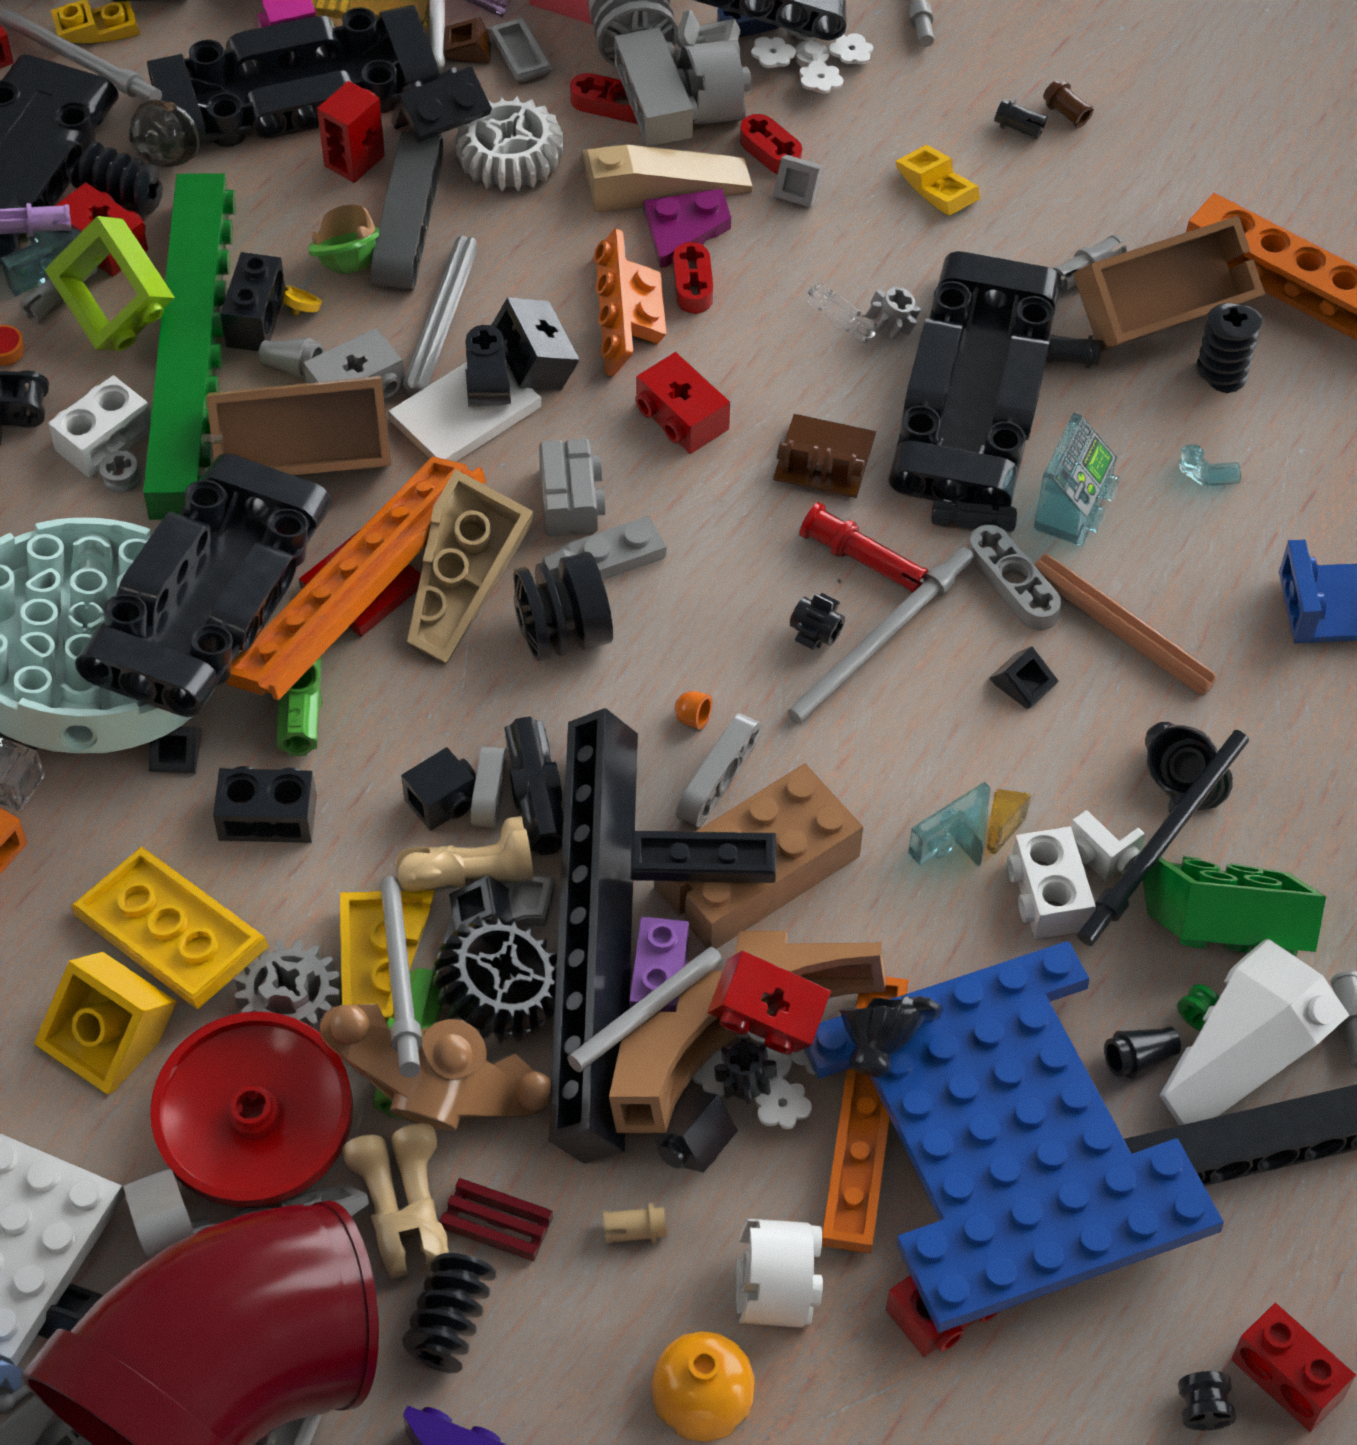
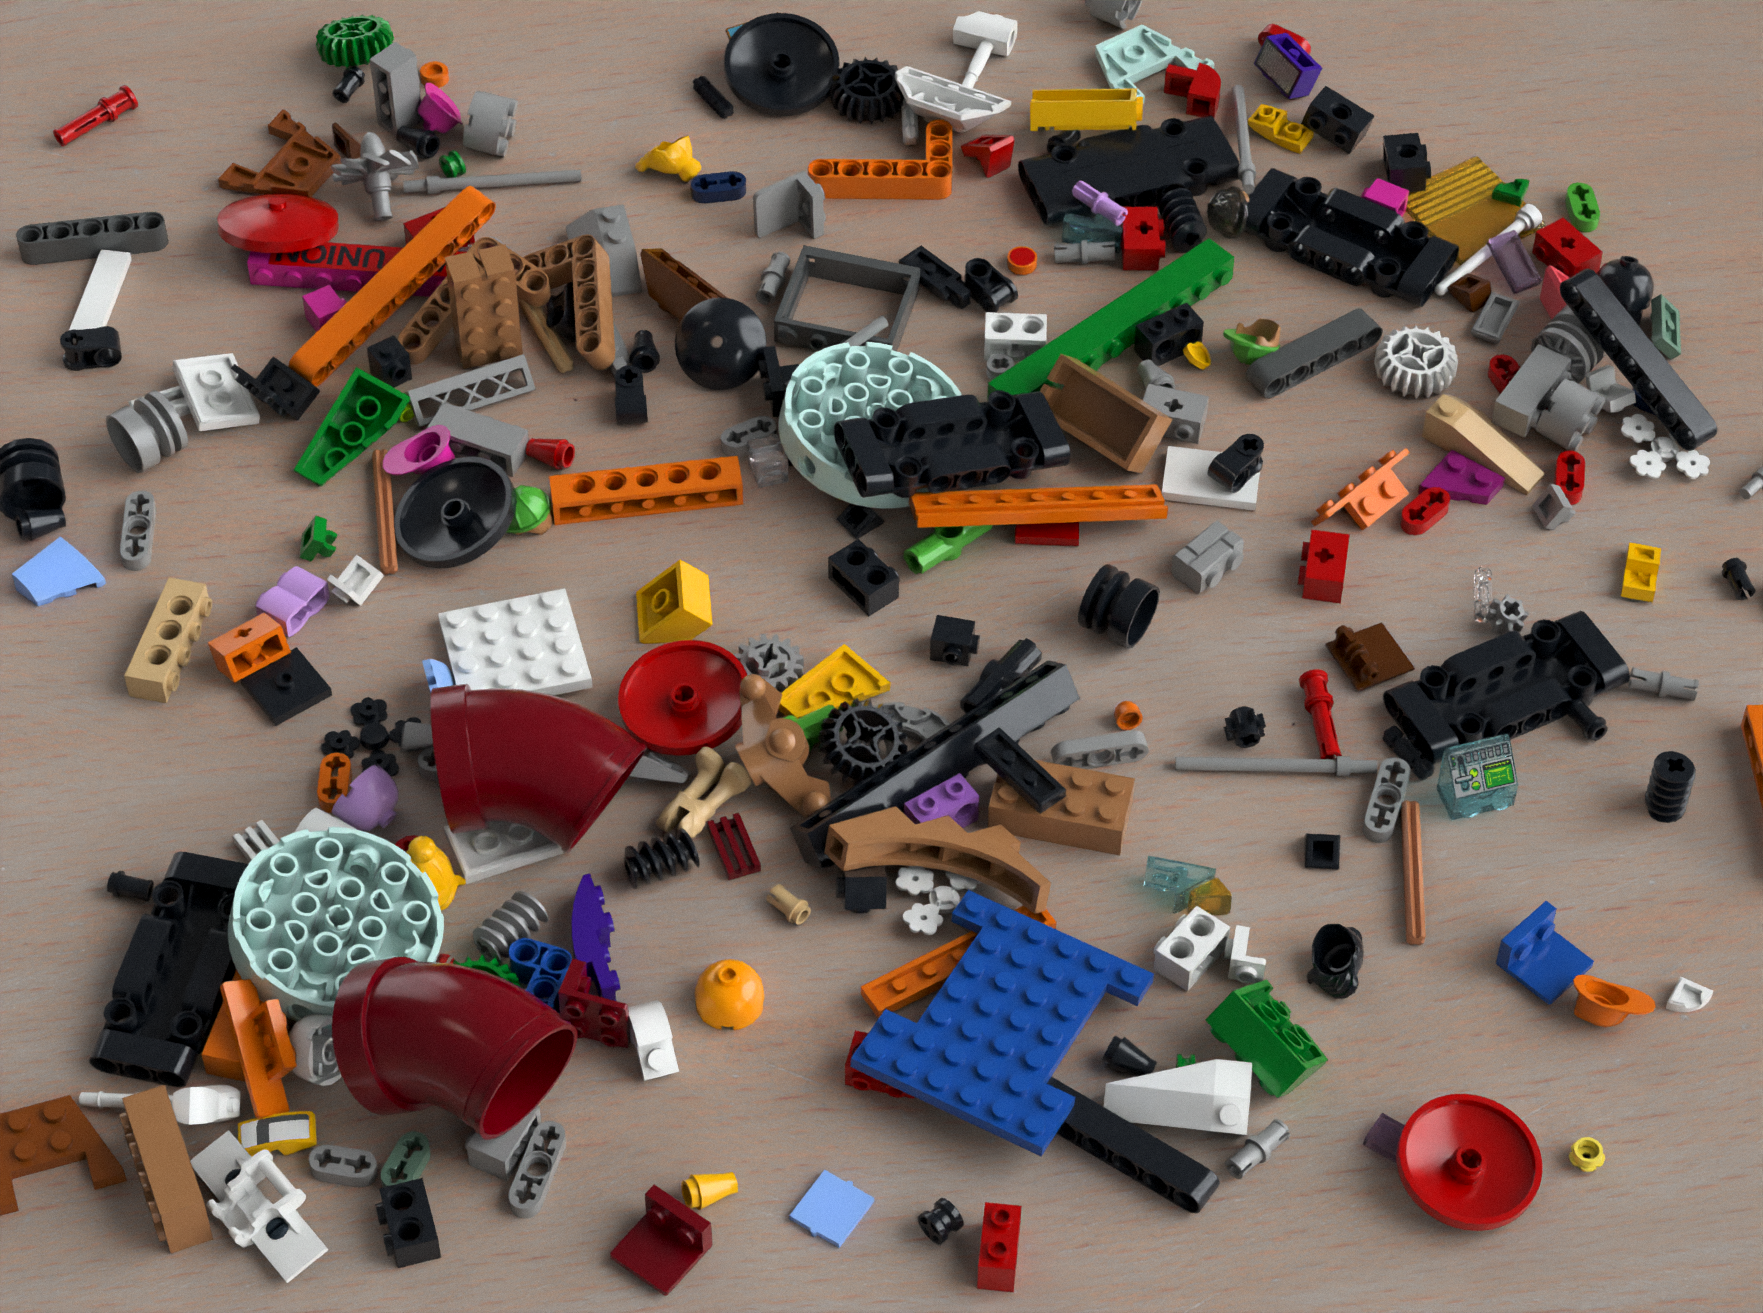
camera: 50 degrees right, 5 degrees down
lime window [45,216,175,351] -> none
yellow tile [71,846,269,1010] -> none
light grey beam [123,1168,195,1260] -> none
red brick [317,80,385,183] -> none
light grey bar [380,876,422,1077] -> none
black bracket [391,66,492,142] -> none
tan piece [395,816,533,892] -> none
light grey axle [403,235,478,396] -> none
tan wedge [407,469,533,665] -> none
black slope [449,875,513,928] -> none
light grey beam [471,746,507,828] -> none
black brick [491,297,580,390] -> none
light grey hinge [543,516,667,581] -> none
light grey bar [567,947,722,1072] -> none
red brick [707,950,831,1055] -> none
black gear [714,1038,777,1104] -> none
white brick [736,1218,823,1328] -> none
black hair [839,996,944,1077] -> none
medium nougat piece [1073,215,1265,352] -> none
black bar [1077,730,1249,946] -> none
clear light blue arm [1178,444,1241,486] -> none

